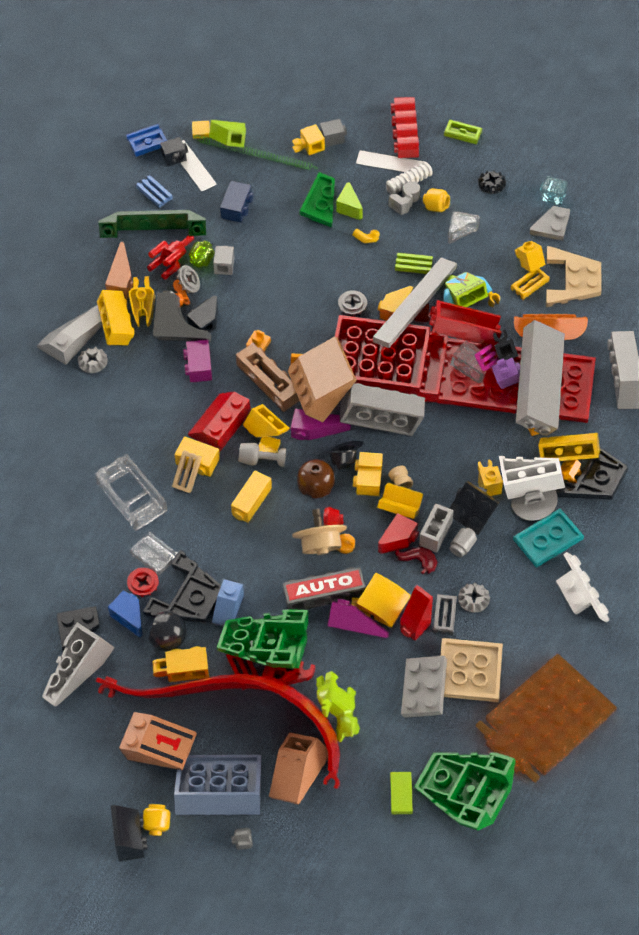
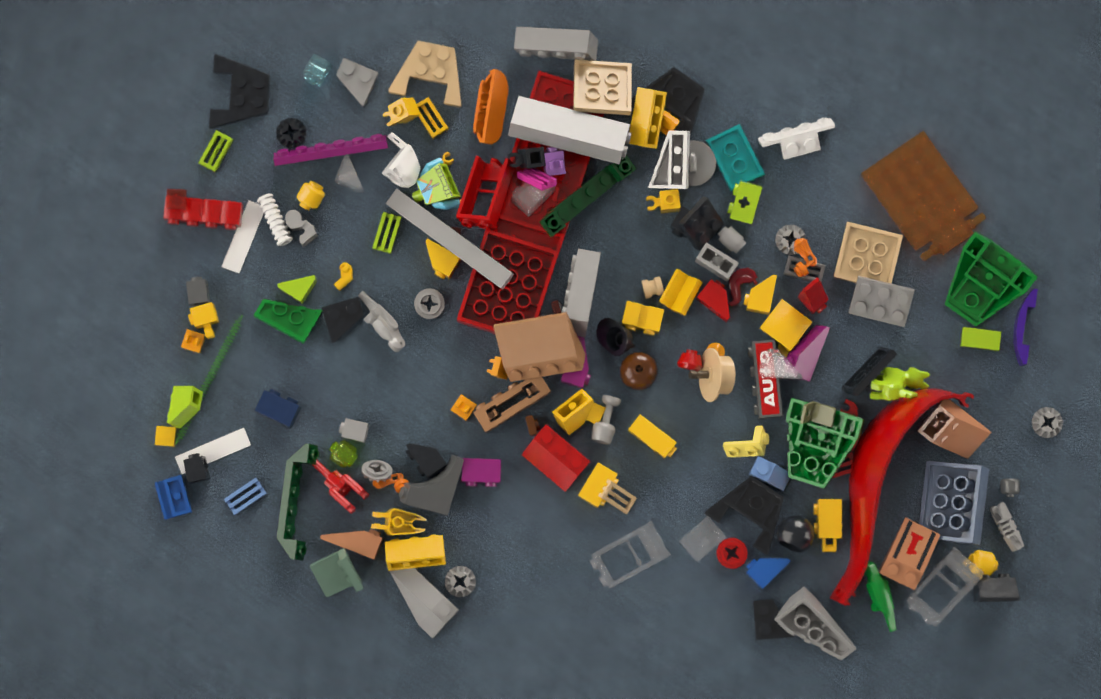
camera: 80 degrees left, 25 degrees up
none -> clear red plate [166,189,187,210]
none -> light orange tile [181,329,206,353]
none -> black wing [209,53,270,129]
none -> magenta plate [273,134,388,166]
none -> sand green bracket [310,548,363,597]
none -> black wing [321,296,364,343]
none -> light grey animal [358,291,405,352]
none -> white piece [382,133,421,188]
none -> reddish brown plate [525,415,540,437]
none -> dark green slope [539,155,637,237]
none -> tan plate [573,59,632,116]
none -> light yellow bracket [723,426,769,458]
none -> lime brick [727,180,762,224]
none -> yellow slope [743,275,777,315]
none -> clear slope [760,349,802,379]
none -> orange piece [794,238,818,277]
none -> olive bracket [800,401,836,427]
none -> black tile [842,347,898,396]
none -> green animal [864,561,897,632]
none -> clear door [906,547,984,627]
none -> light grey hinge [990,502,1024,552]
none -> dark purple slope [1013,288,1038,366]
none -> light grey gear [1032,407,1063,438]

